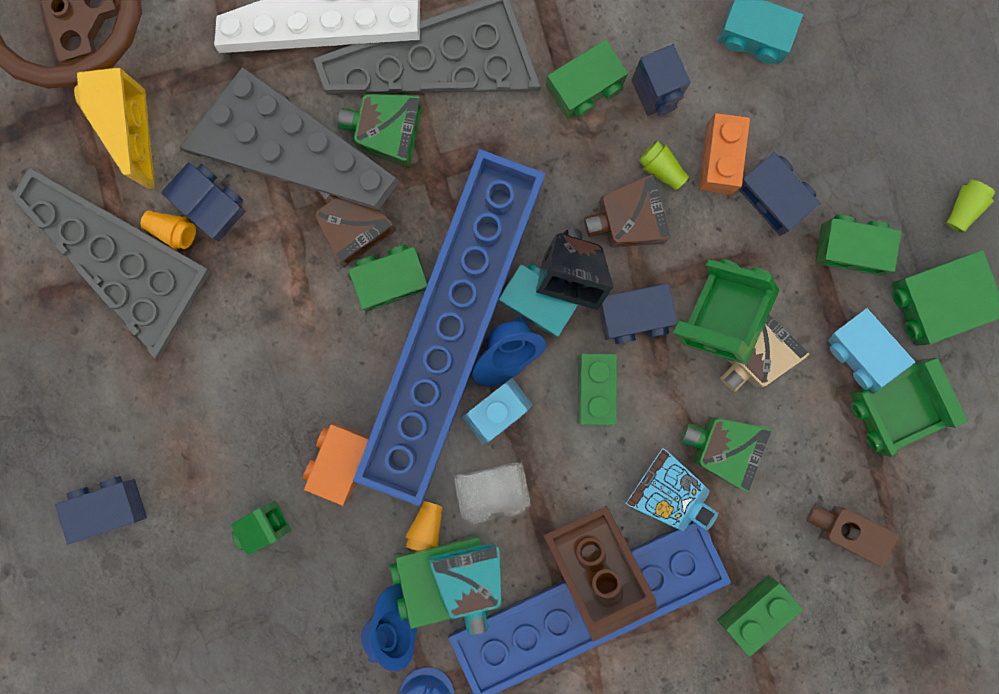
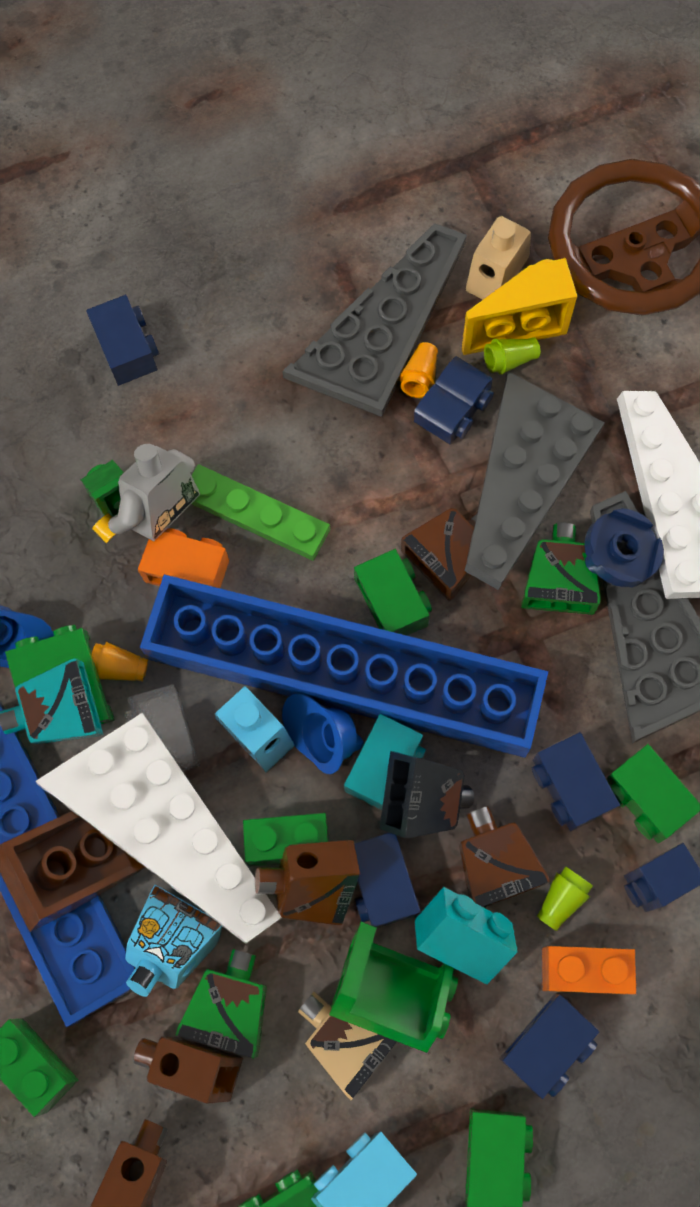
camera: 90 degrees right, 15 degrees down
none -> white wing [35,713,282,944]
none -> light grey torso [92,444,200,543]
none -> reddish brown torso [134,1036,243,1104]
none -> bright green plate [191,464,330,561]
none -> reddish brown torso [255,840,360,925]
none -> teal brick [415,887,518,984]
none -> tan torso [466,216,531,300]
none -> lime cone [484,337,541,375]
none -> dark blue brick [531,732,620,832]
none -> dark blue plate [584,508,664,588]

